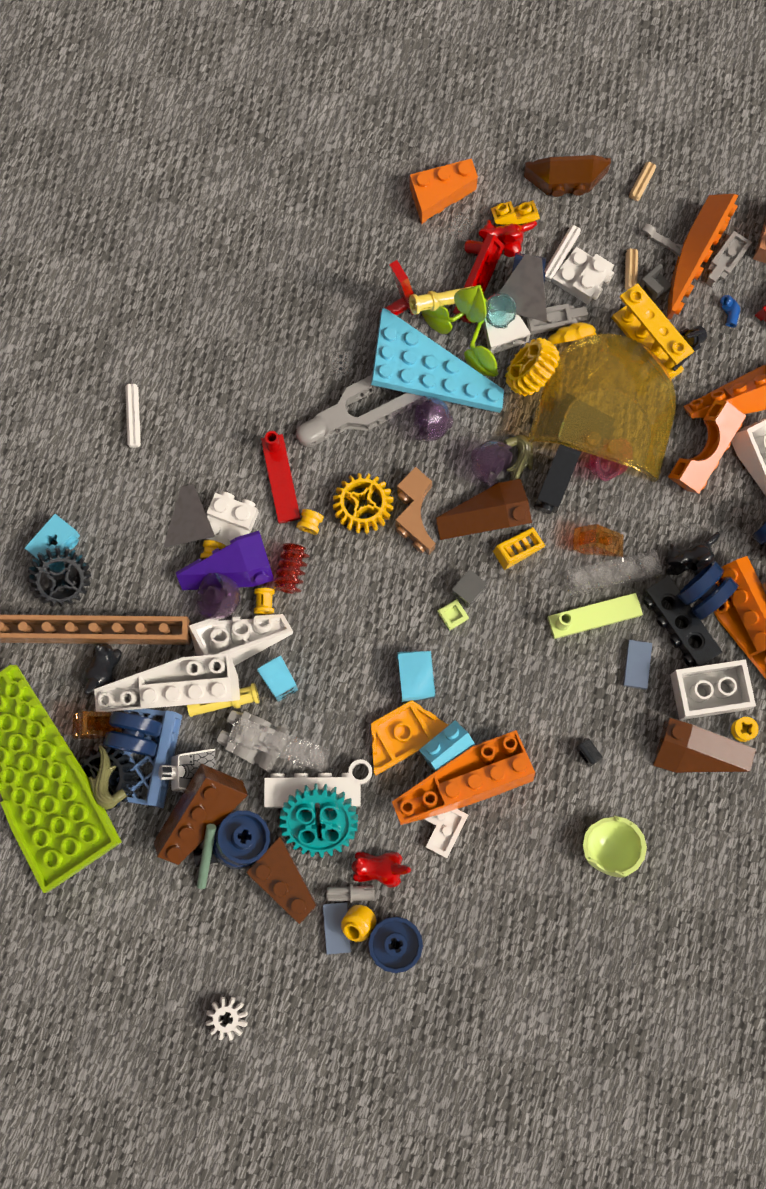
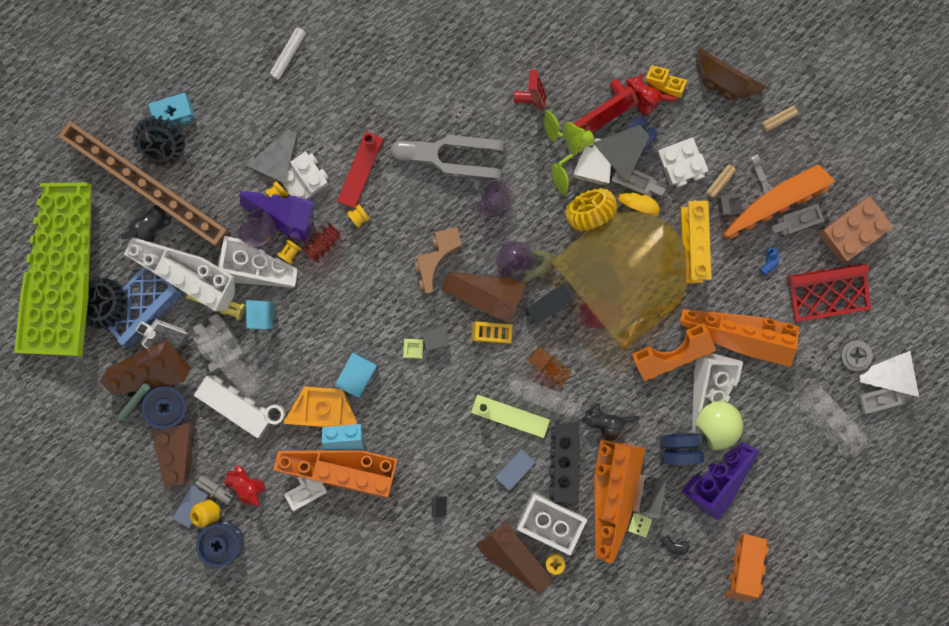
camera: 40 degrees right, 10 degrees up
clear orange slope [73,711,125,739] -> none
olive piece [89,745,127,810] -> none
dark blue wheel [103,711,163,757] -> none
white gear [206,997,248,1040] -> none
teal gear [279,783,358,858] -> none
yellow gear [333,473,394,534] -> none
medium azure wing [371,308,504,413] -> none
light yellow pin [409,286,474,315] -> none
orange wedge [410,158,478,224] -> none
clear light blue hair [485,293,516,329] -> none
white axle [544,225,581,282] -> none
yellowish green cylinder [583,816,647,877] -> none
black plant [672,326,707,371] -> none
dark blue wheel [677,561,739,620] -> none

